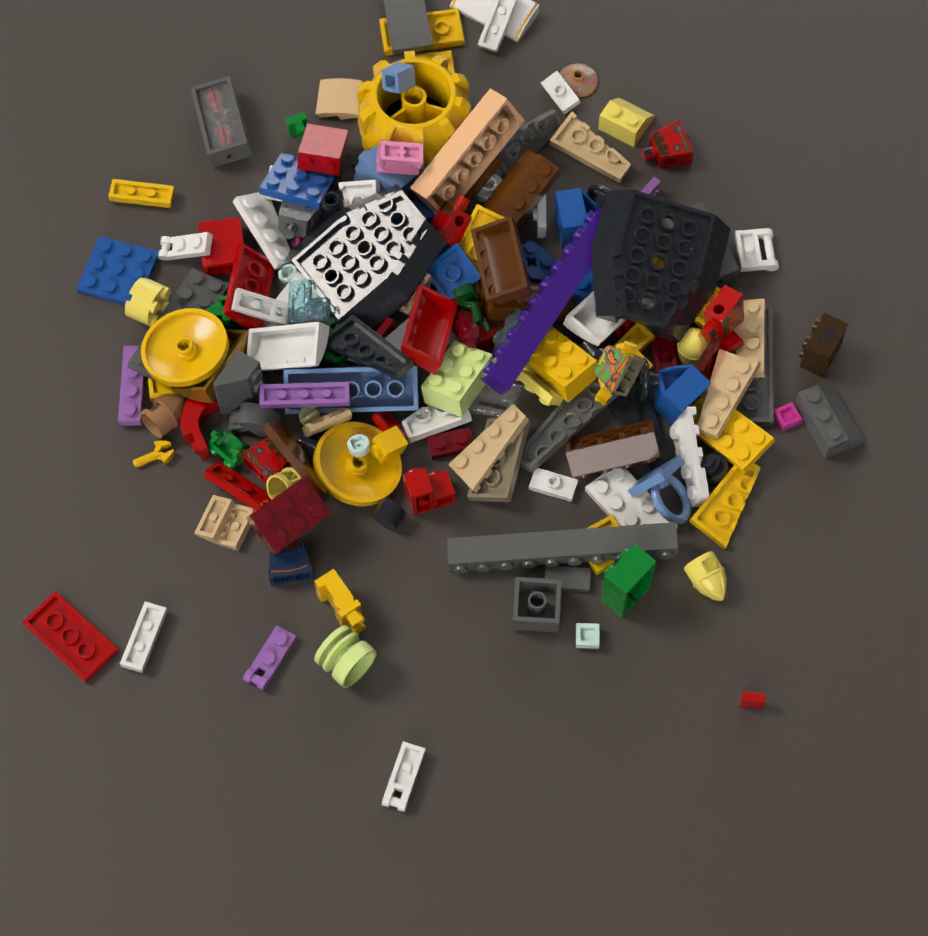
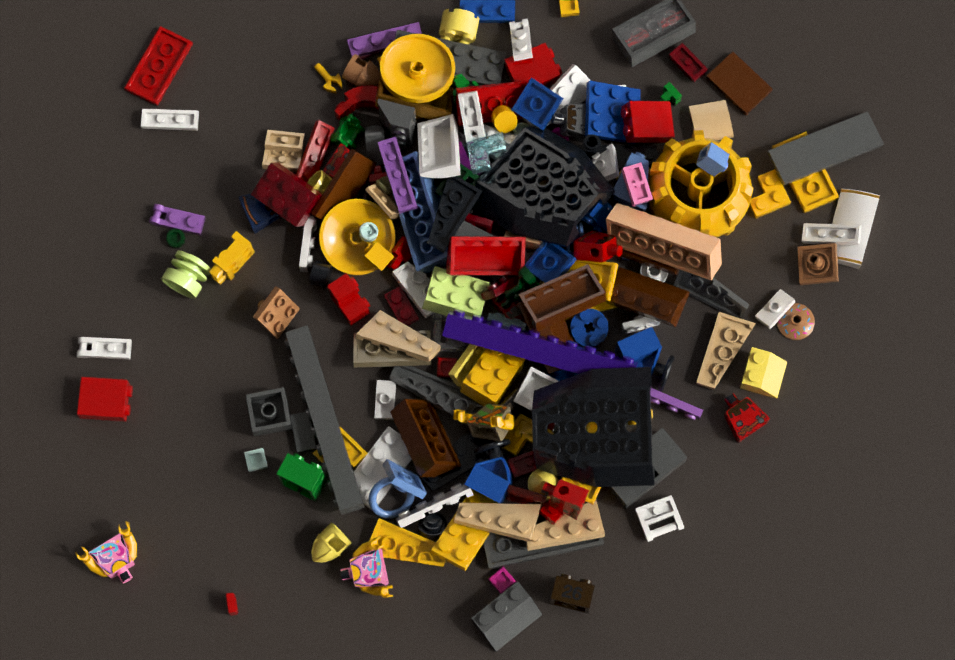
camera: 75 degrees right, 10 degrees up
none -> torso [75,521,137,584]
none -> red brick [77,377,133,422]
none -> dark green tile [166,229,186,249]
none -> medium nougat plate [253,286,300,339]
none -> white plate [299,216,318,272]
none -> torso [340,536,393,598]
none -> red tile [369,165,387,185]
none -> red tile [437,357,457,378]
none -> yellow piece [491,105,517,133]
none -> blue plate [511,78,564,130]
none -> dark red plate [668,43,708,83]
none -> reddish brown tile [706,52,773,116]
none -> medium nougat plate [798,243,839,285]

